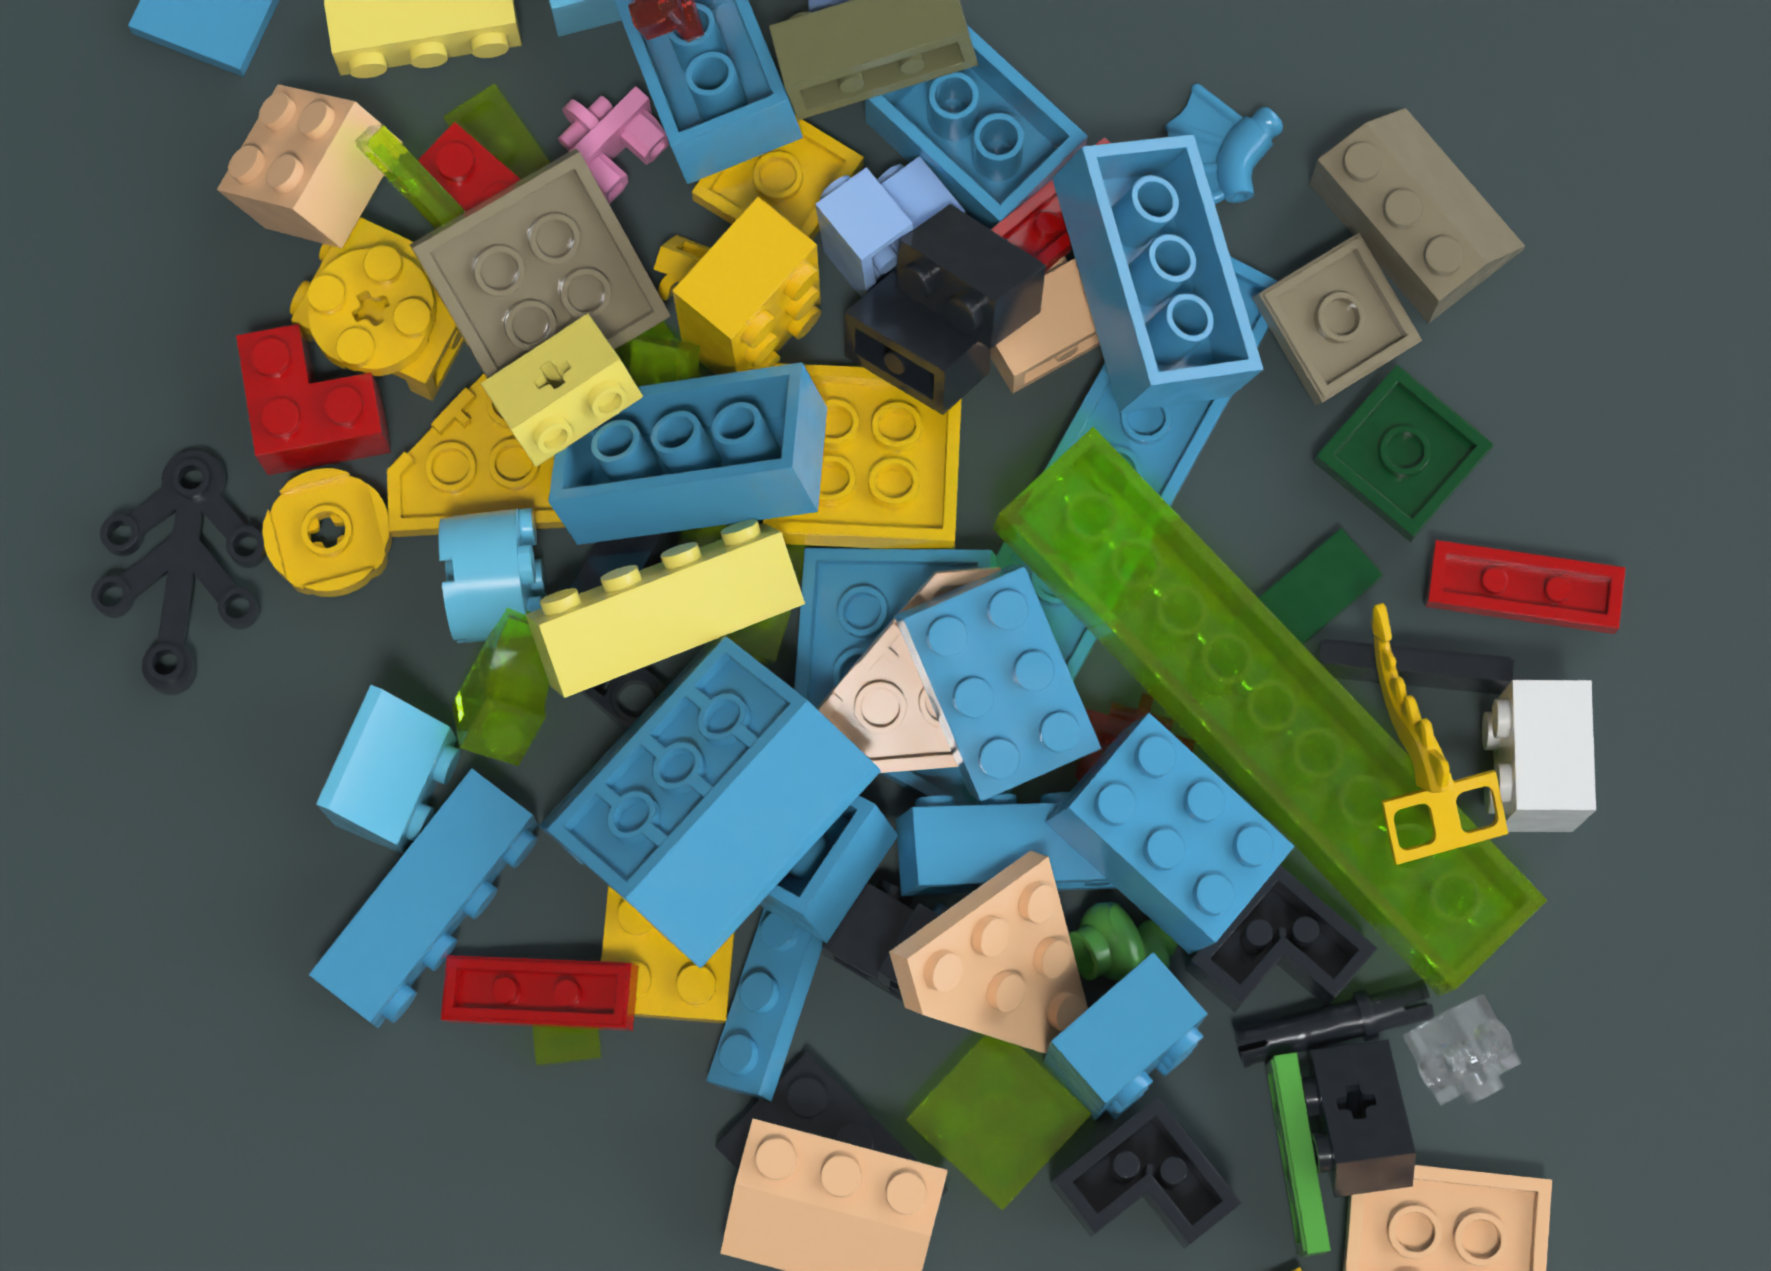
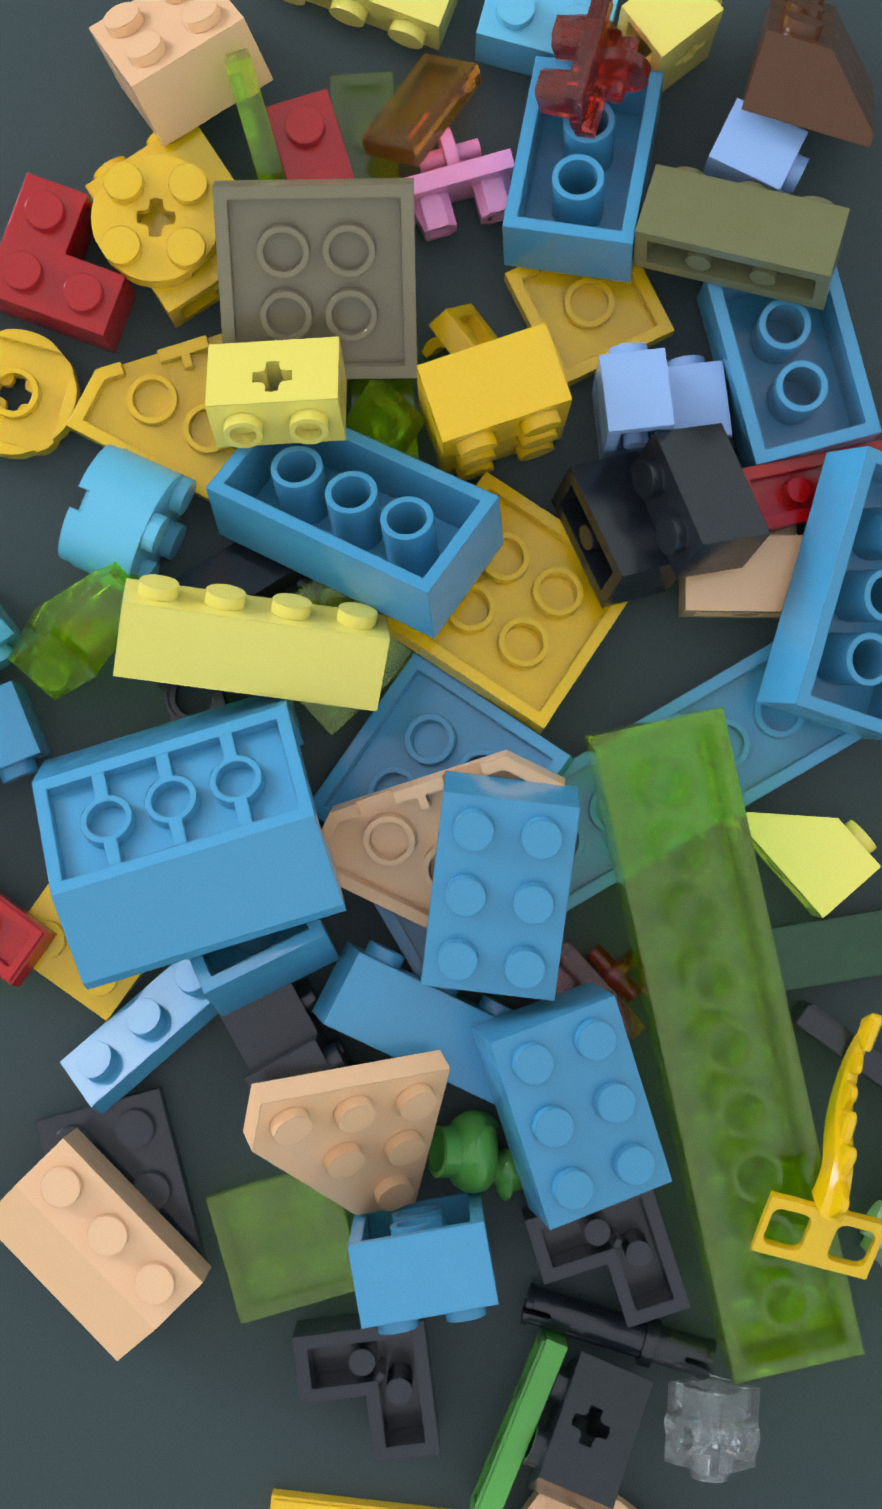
camera: 30 degrees right, 10 degrees up
none -> clear orange tile [360,53,482,167]
none -> light yellow slope [729,812,881,918]

